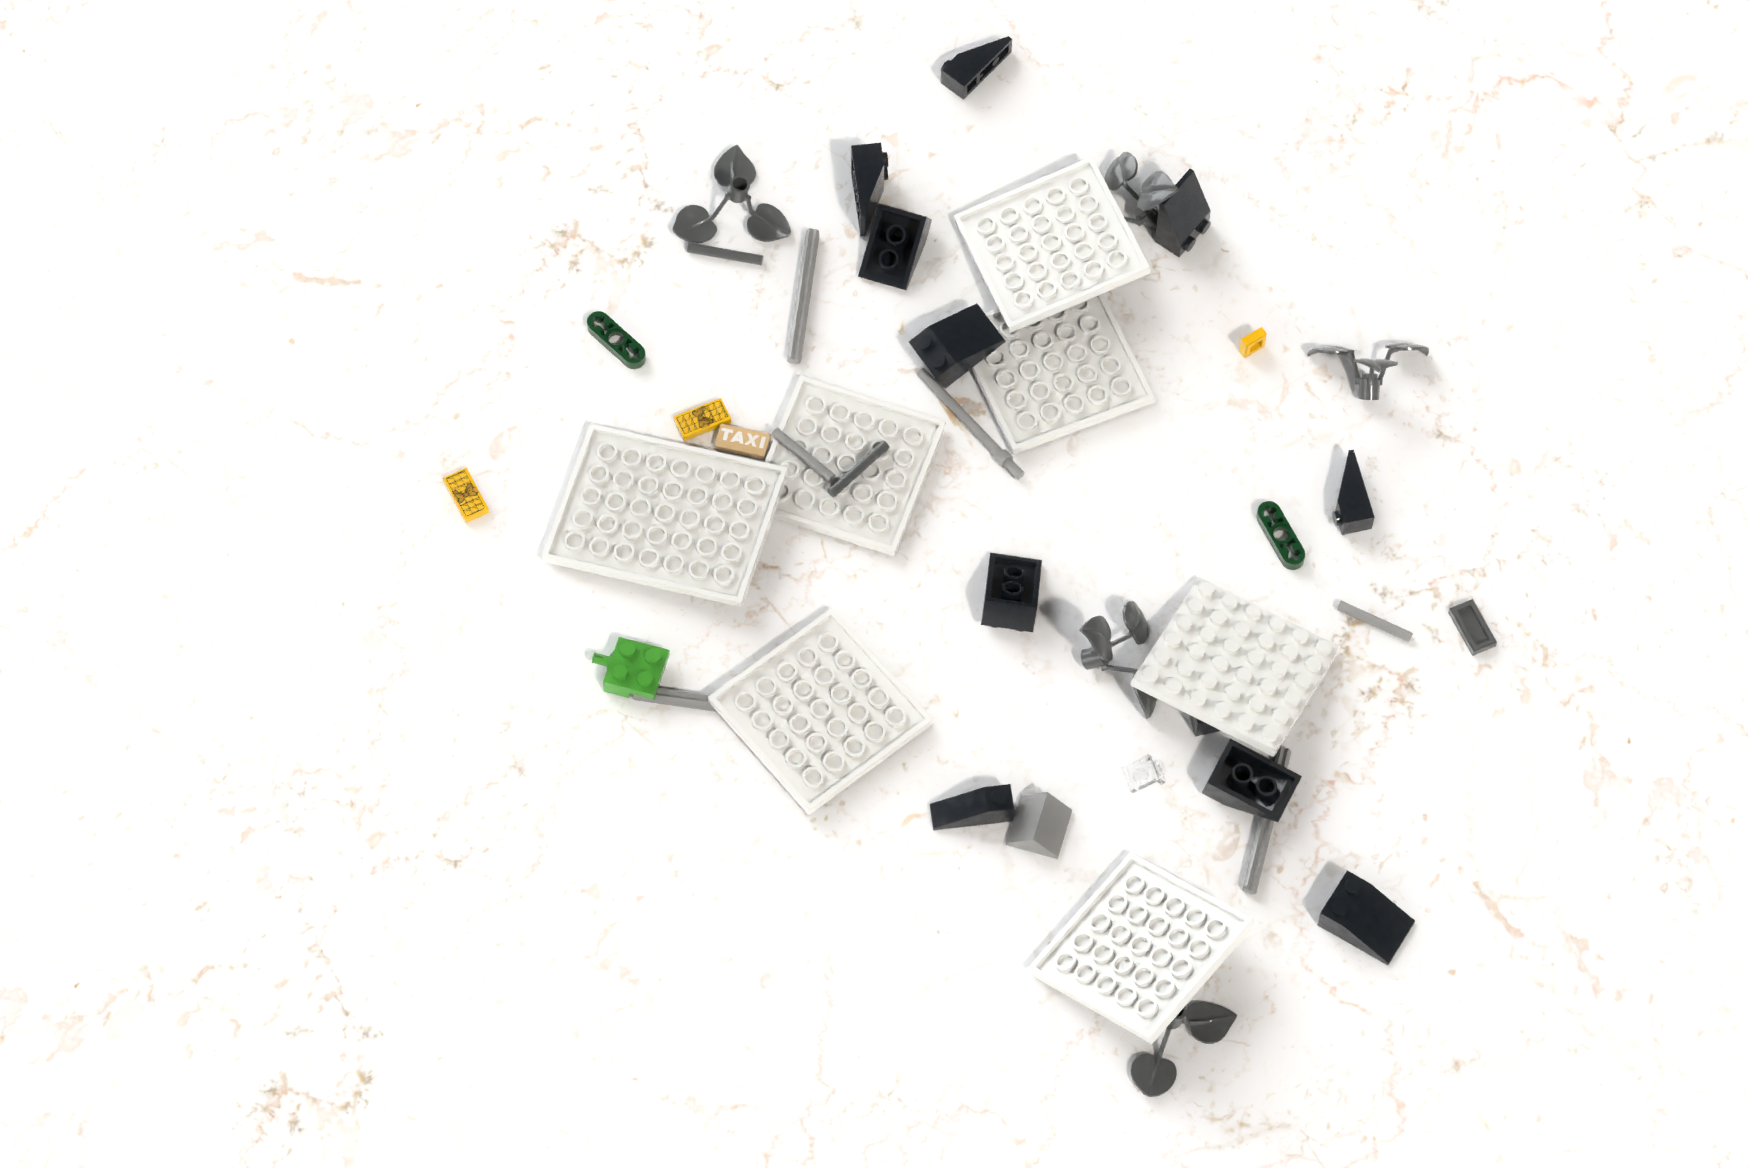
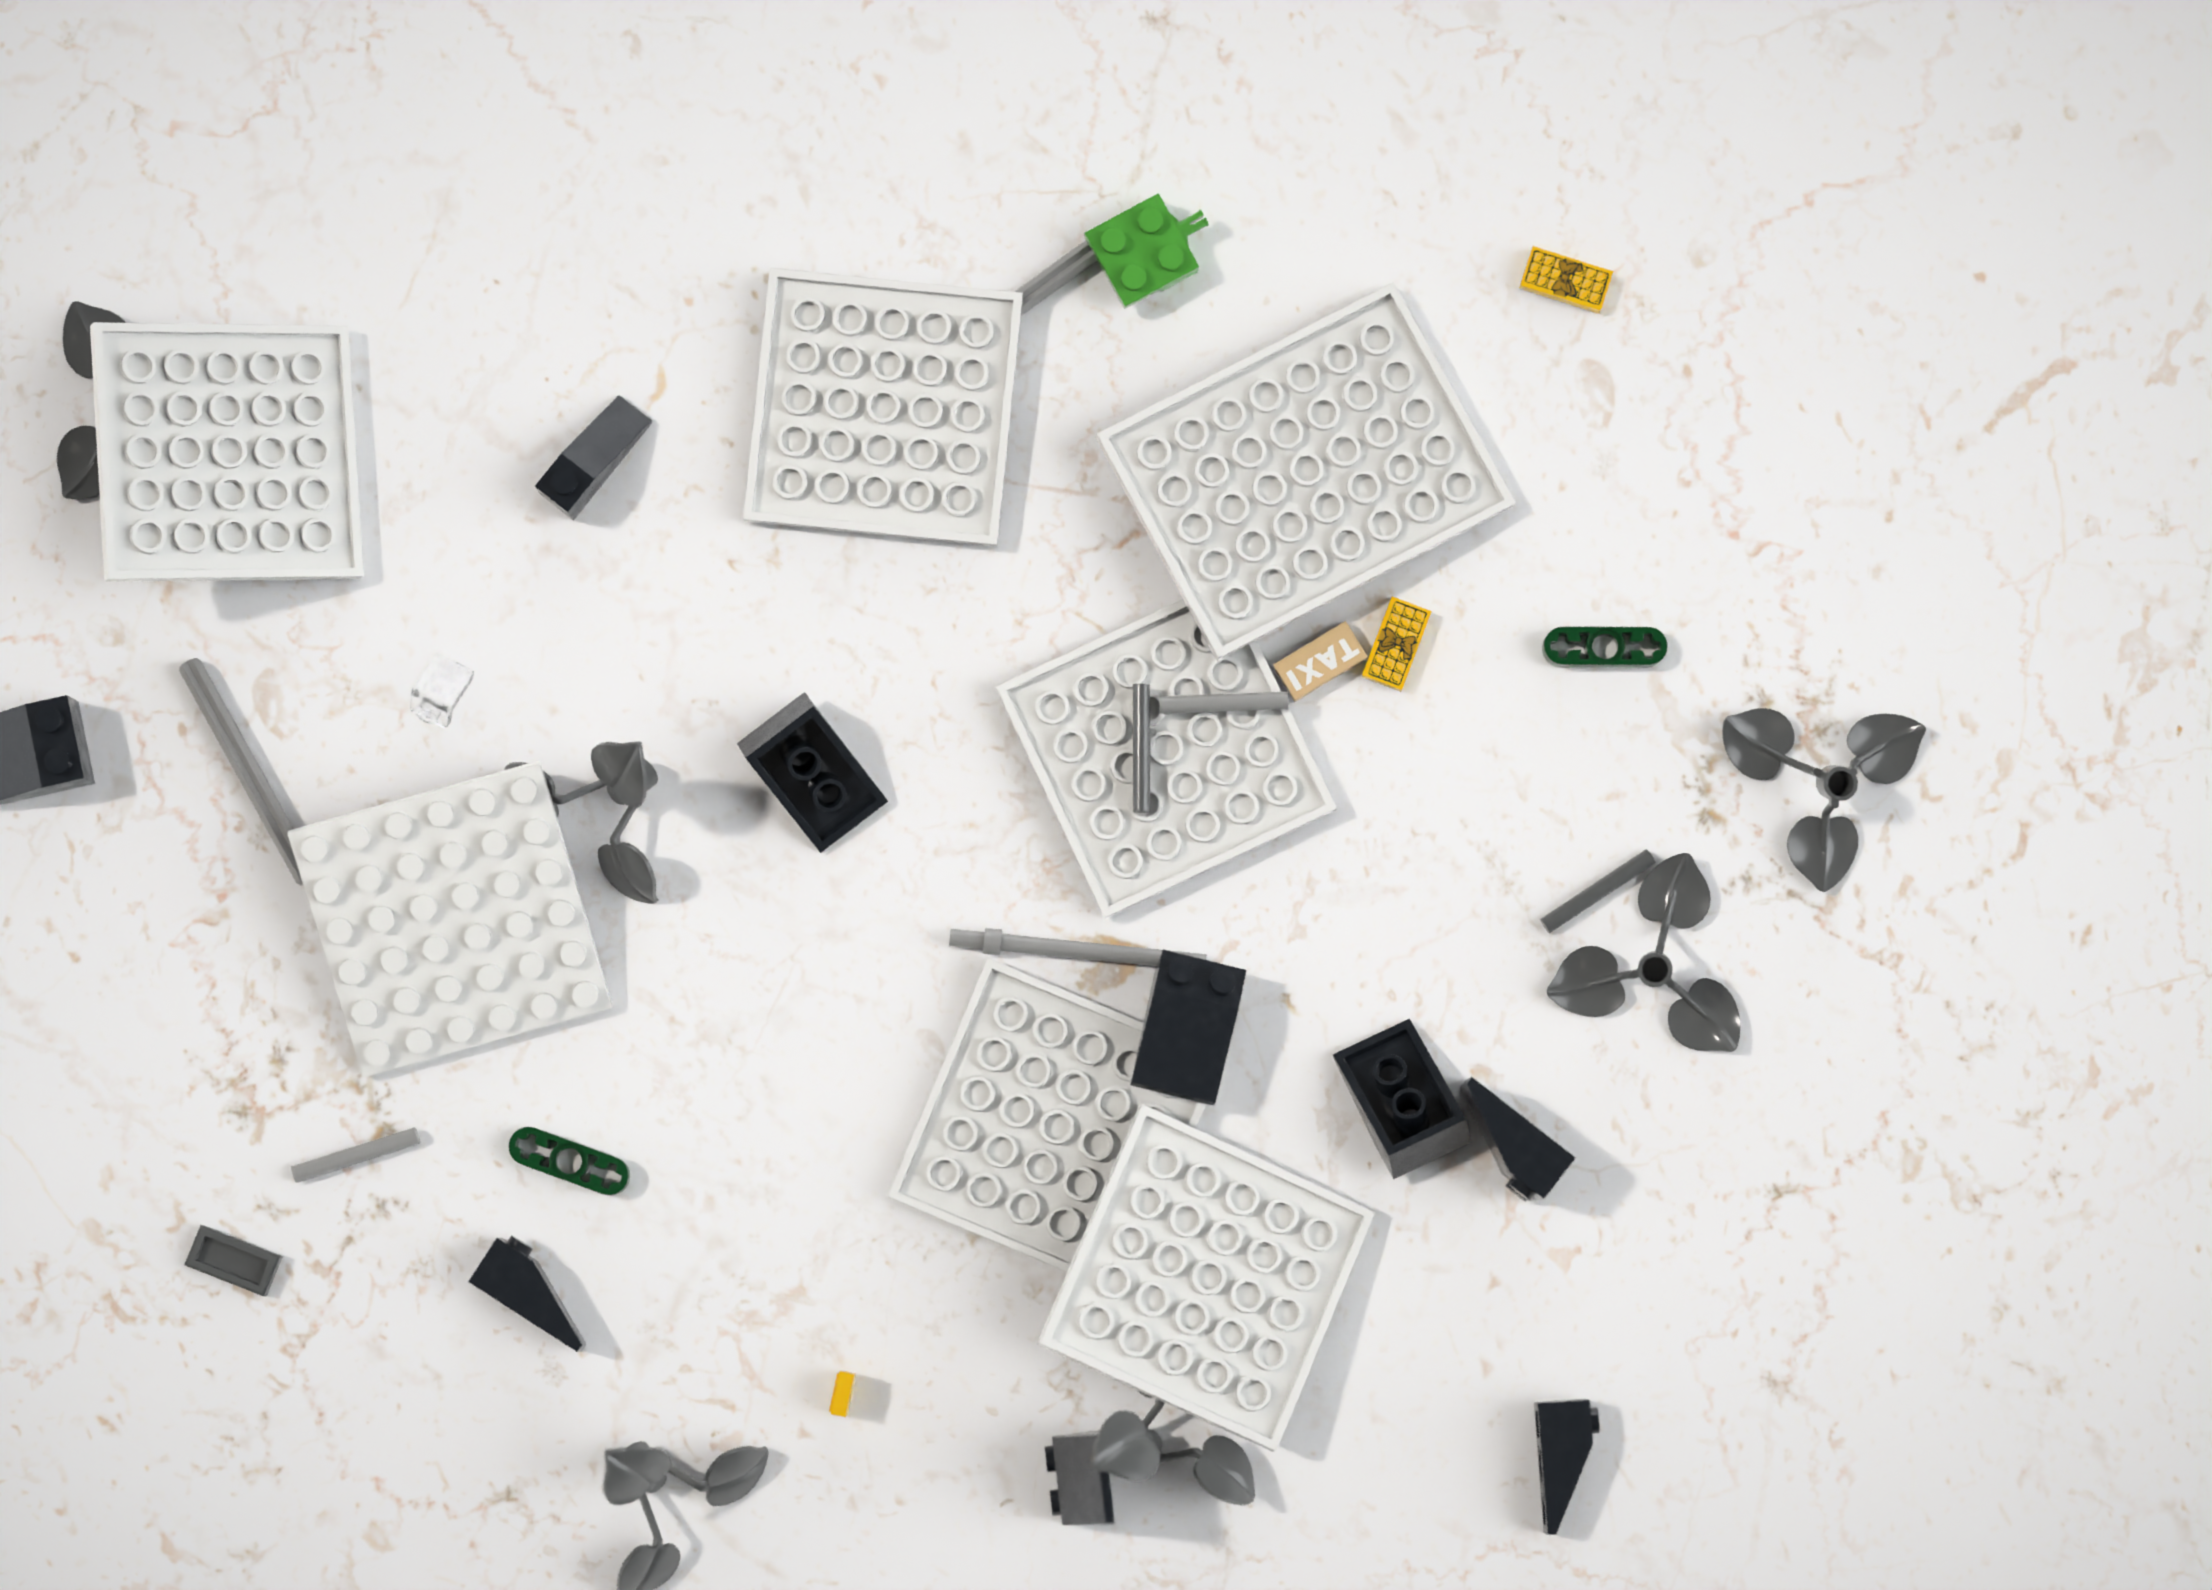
camera: 135 degrees right, 20 degrees up
light grey axle [787,228,820,364] -> none
light grey slope [1006,792,1072,859] -> none
black slope [1202,738,1302,822] -> none
none -> dark grey plant [1722,708,1926,892]

